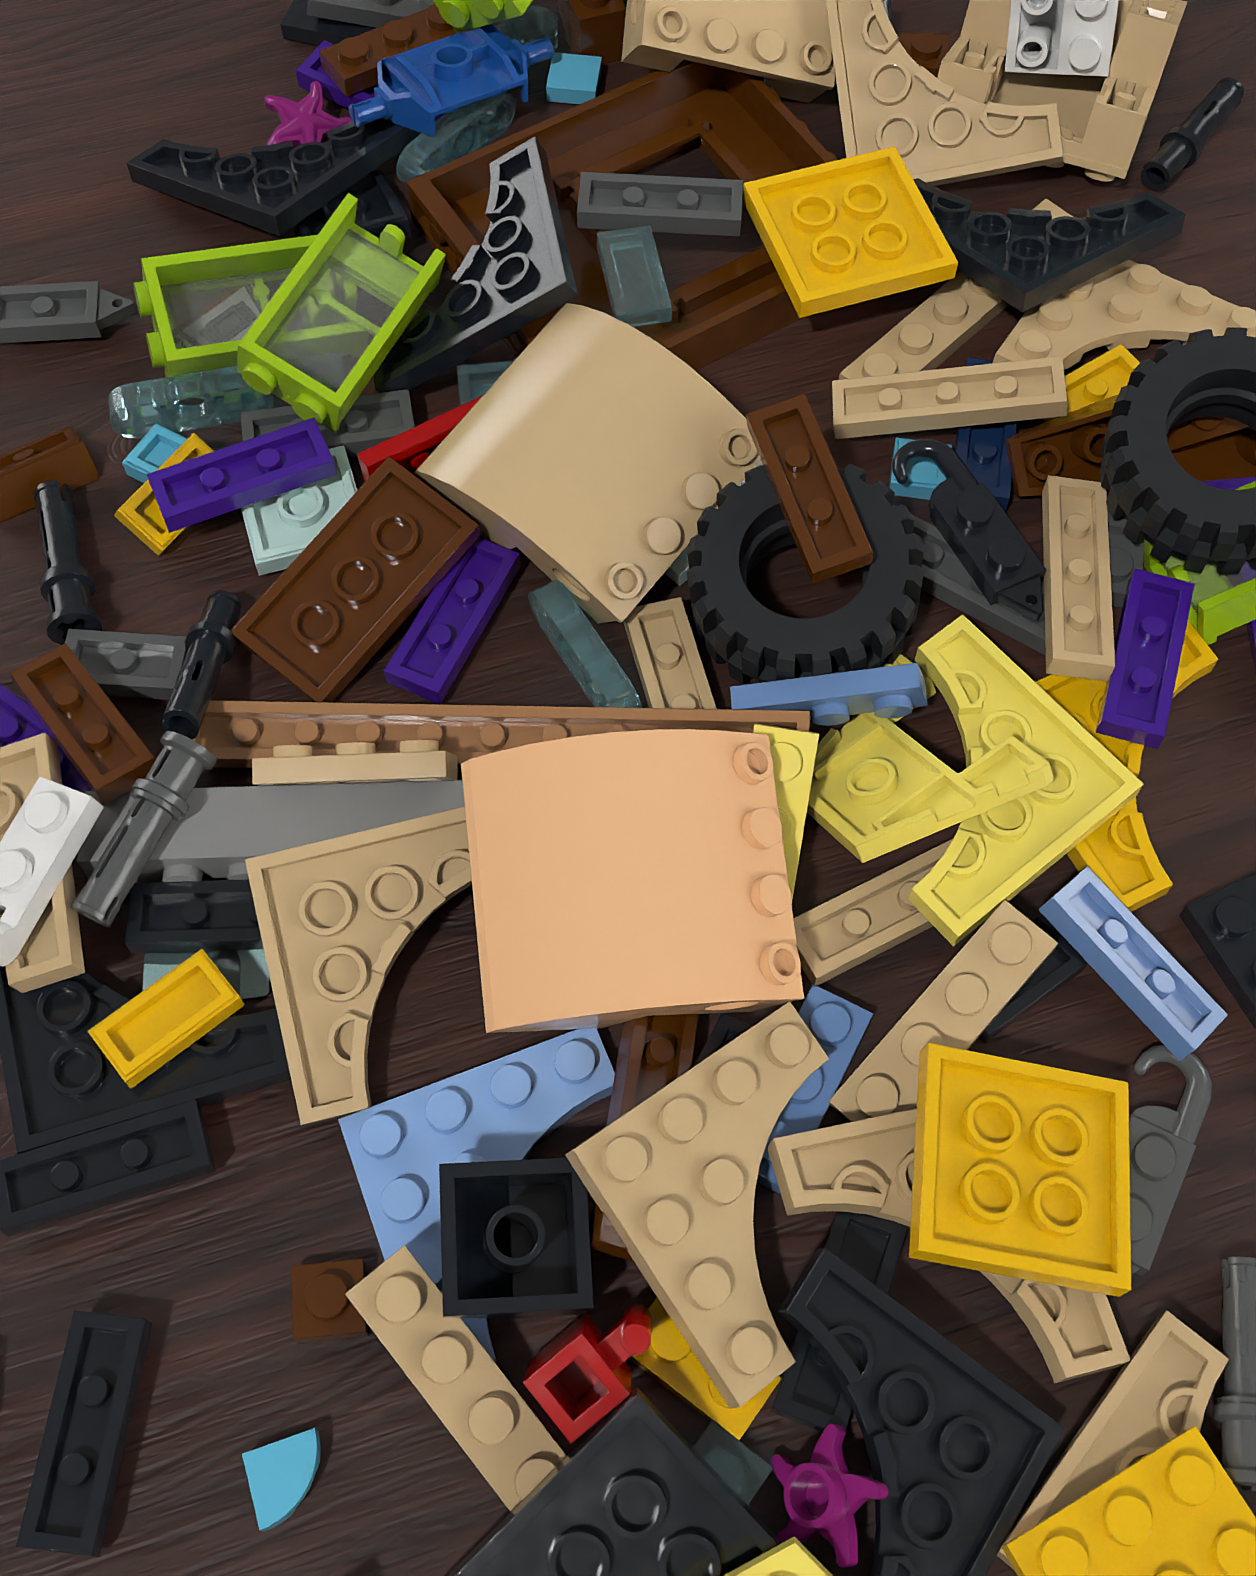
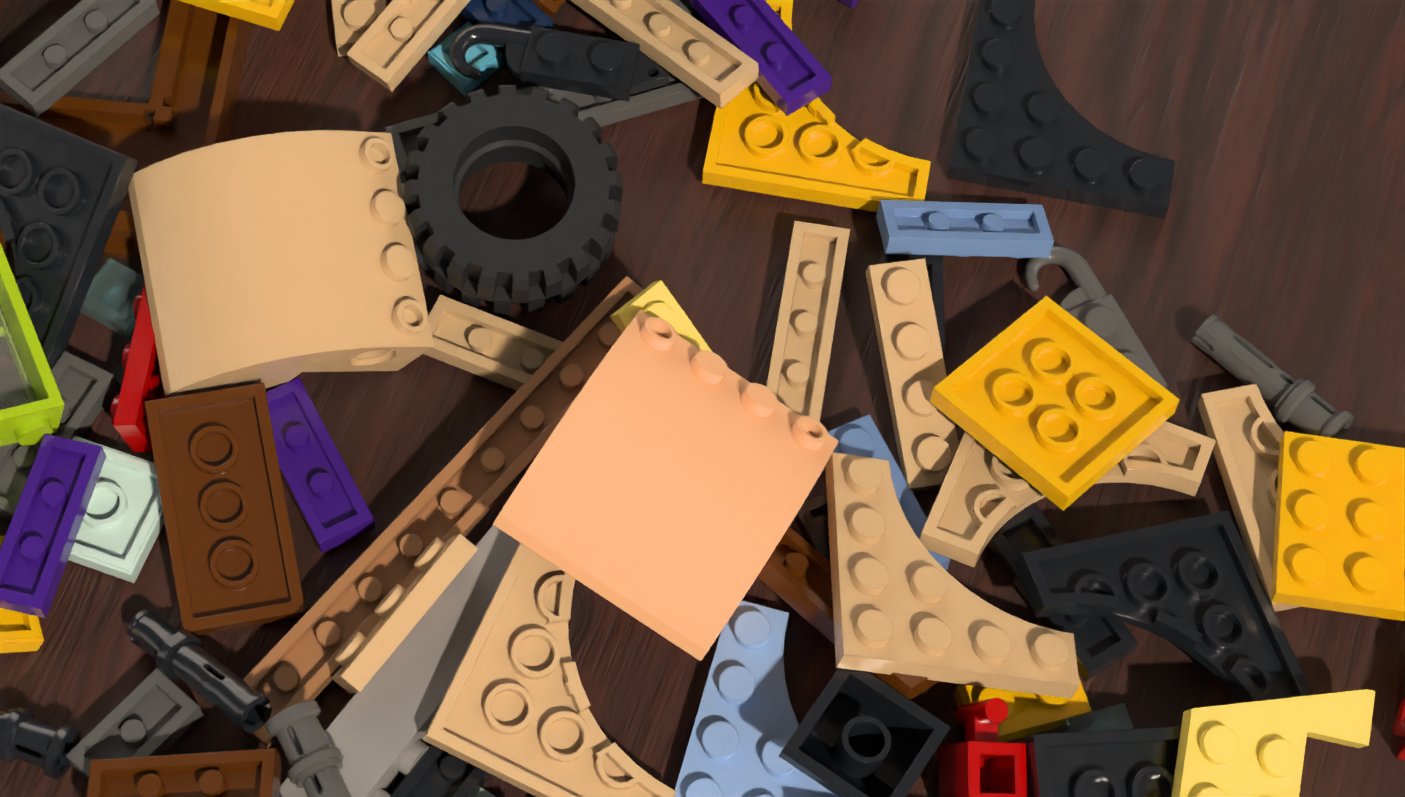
camera: 55 degrees left, 0 degrees up
clear light blue beam [528,580,642,708] -> none
clear light blue tile [597,225,672,327] -> none
medium blue plate [730,663,928,726] -> none
reddish brown plate [746,394,873,584] -> none
magenta animal [770,1424,889,1568] -> none
light yellow wing [807,654,1055,863] -> none
light yellow plate [908,614,1144,947] -> none

